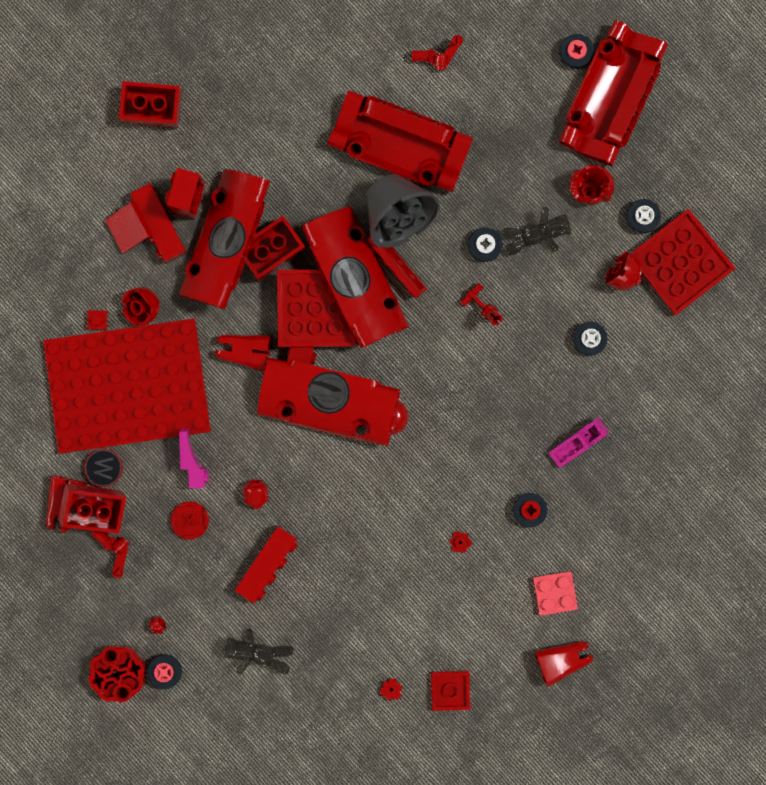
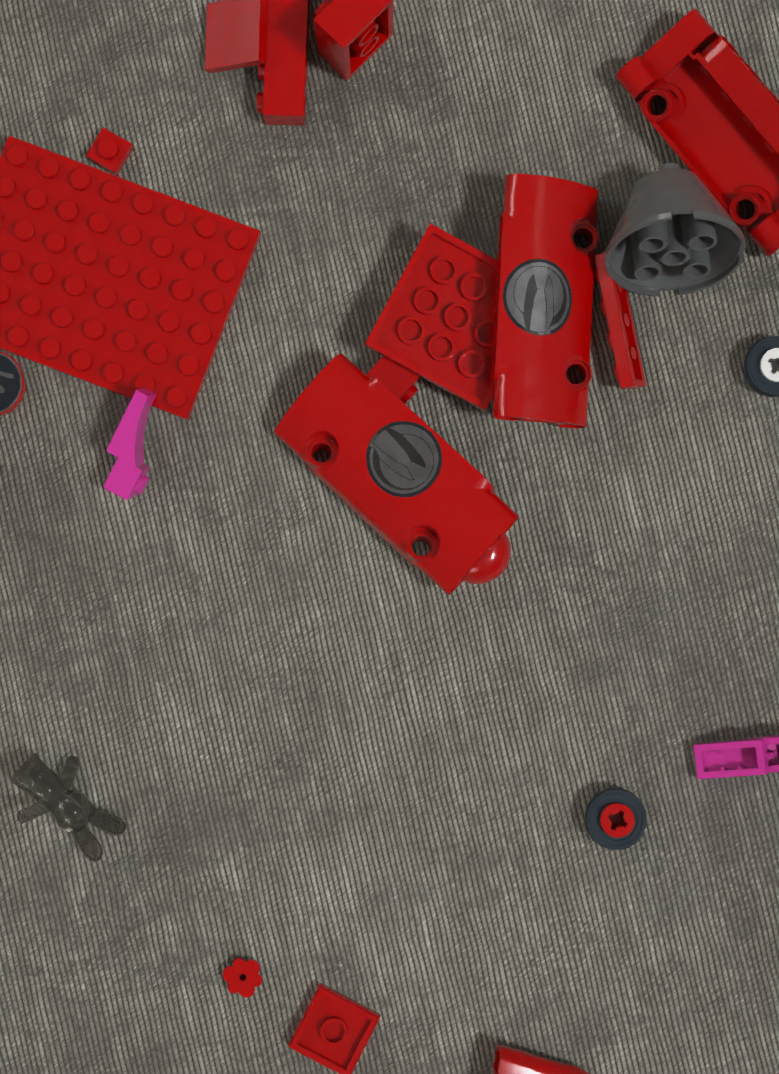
camera: 30 degrees right, 0 degrees up
red cylinder [121,287,160,326] -> none
red tile [171,501,210,540] -> none
red panel [179,169,270,310] -> none
red piece [215,335,272,372] -> none
red brick [235,526,298,603] -> none
red head [243,479,269,509] -> none
red brick [245,215,306,282] -> none
red plant [450,531,472,553] -> none
red pin [460,282,503,325] -> none
coral plate [533,571,578,616] -> none

